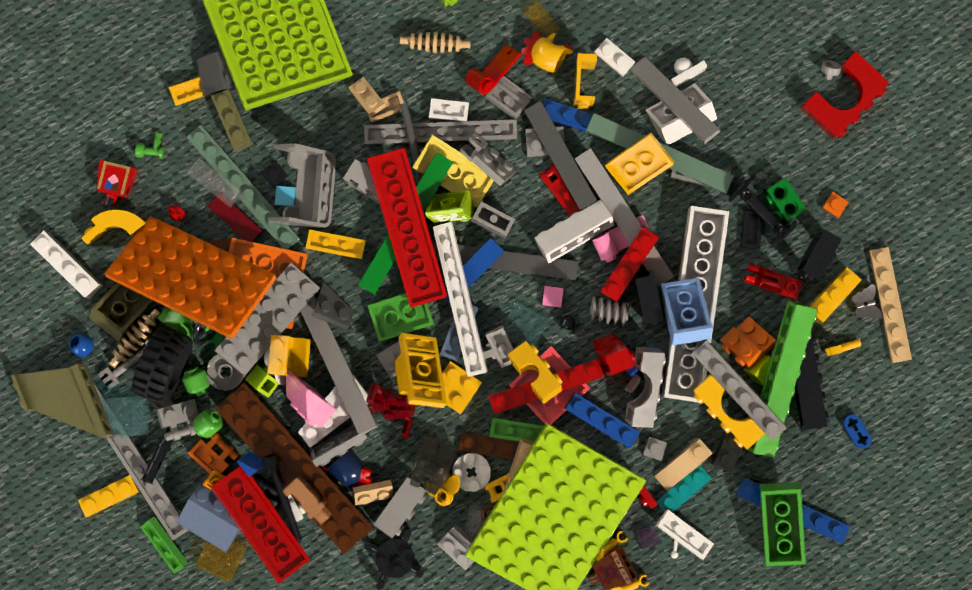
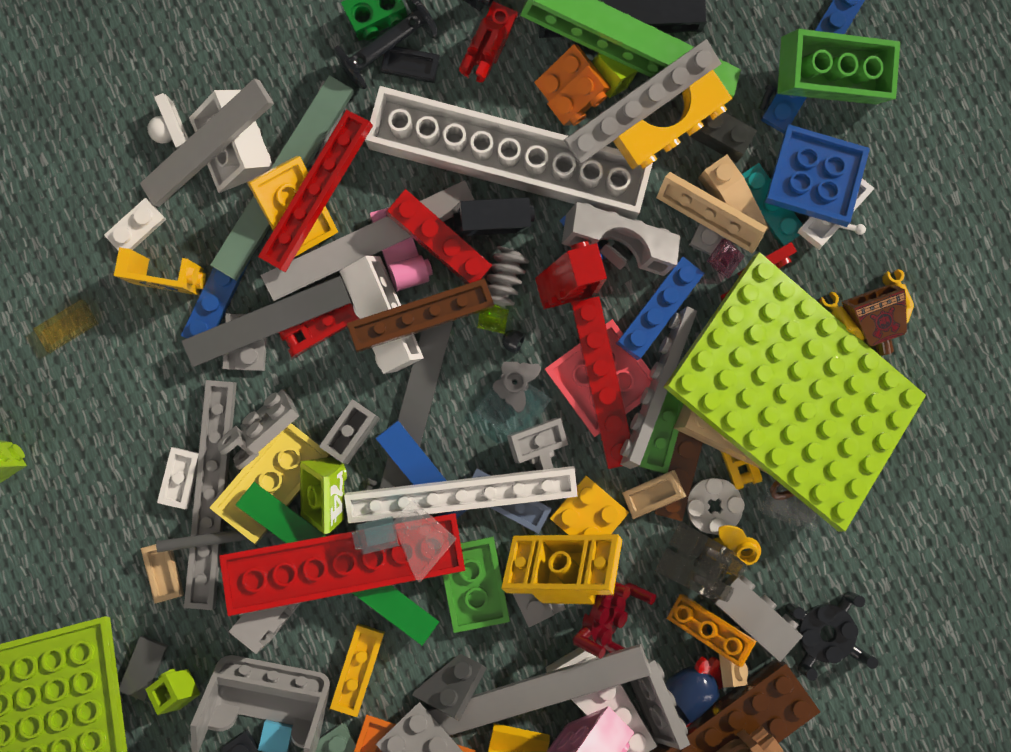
camera: 85 degrees left, 0 degrees up
tan plate [348,77,386,117] -> none
tan piece [400,32,470,53] -> none
light grey plate [437,524,474,570] -> none
red door [465,45,521,95] -> none
light grey plate [485,76,533,120] -> none
yellow arch [507,341,562,404] -> none
yellow piece [521,32,573,73] -> none
bright pink tile [542,286,564,308] -> none
clear purple plate [636,525,660,549] -> none
light blue slope [661,278,713,345] -> none
none -> dark grey tile [119,635,169,701]
none -> lime brick [145,669,200,715]
none -> red plate [258,109,373,272]
none -> reddish brown plate [347,278,494,353]
none -> clear light blue brick [352,516,399,555]
none -> clear wing [392,500,457,583]
none -> clear neon green plate [477,305,509,334]
none -> flat silver animal [493,361,541,413]
none -> light grey plate [620,306,697,469]
none -> tan tile [622,470,686,519]
none -> tan plate [656,172,768,254]
none -> light orange tile [666,594,757,667]
none -> clear pink tile [707,239,744,278]
none -> blue plate [764,124,870,227]

